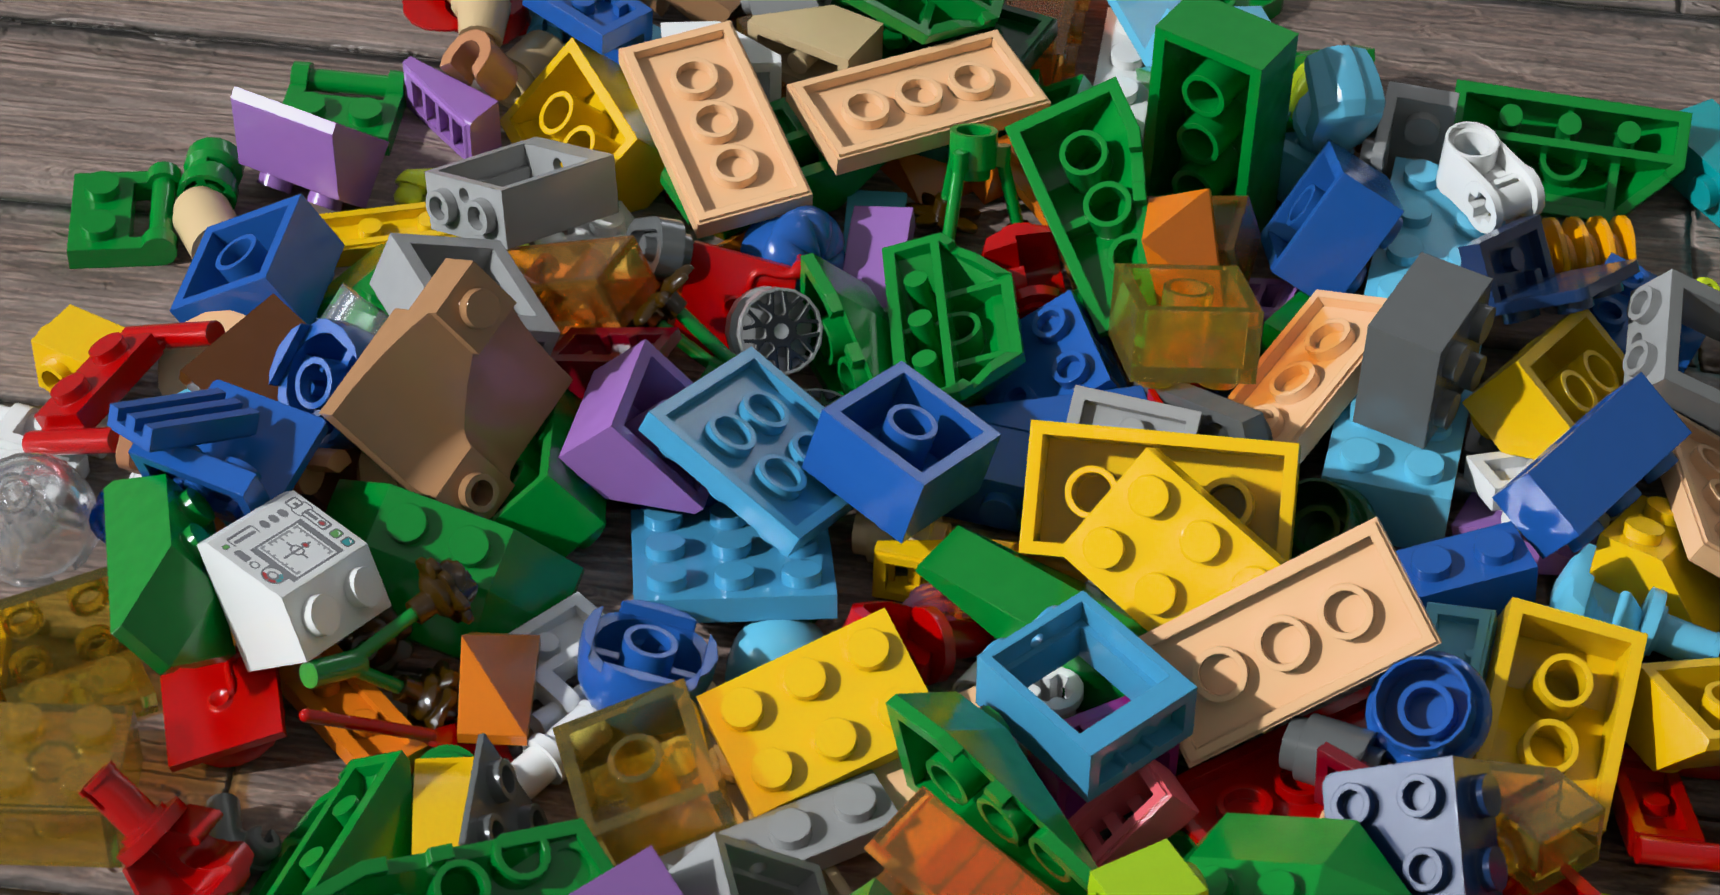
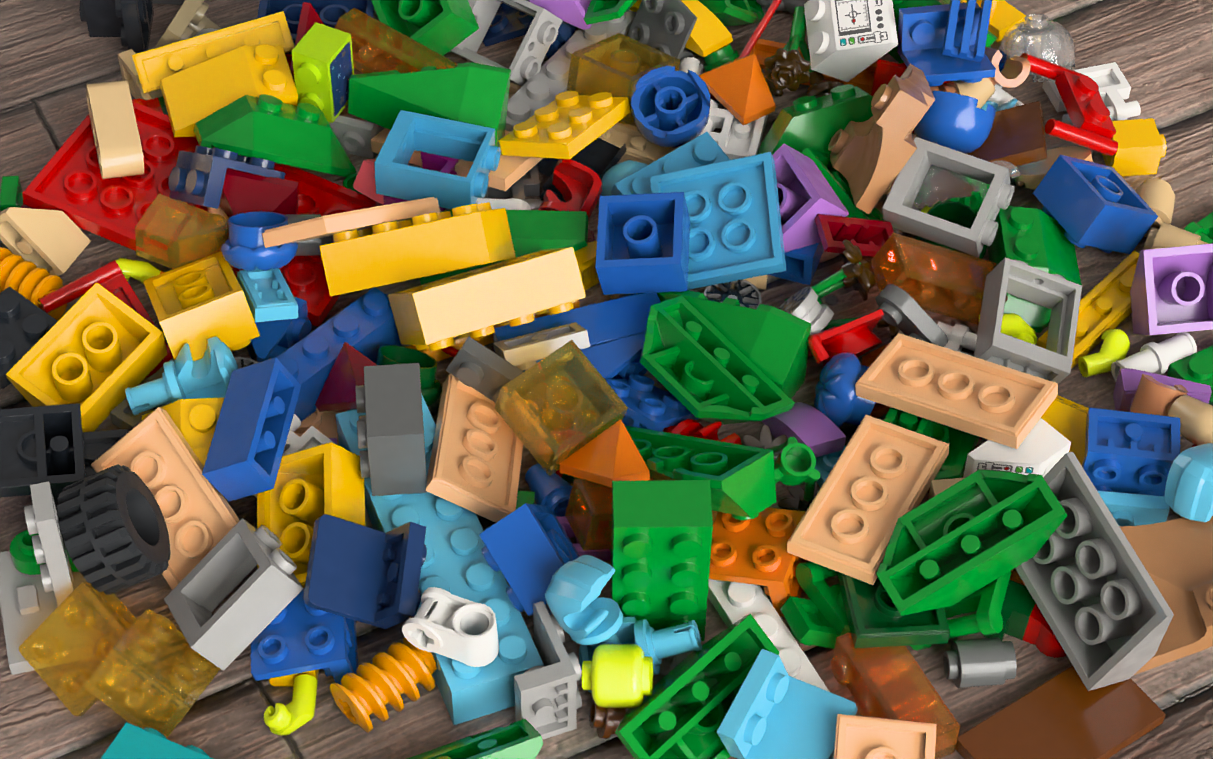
camera: 145 degrees right, 5 degrees up
none -> dark red slope [315,342,377,412]
none -> white pin [1111,332,1197,381]
none -> tan brick [1135,178,1175,237]

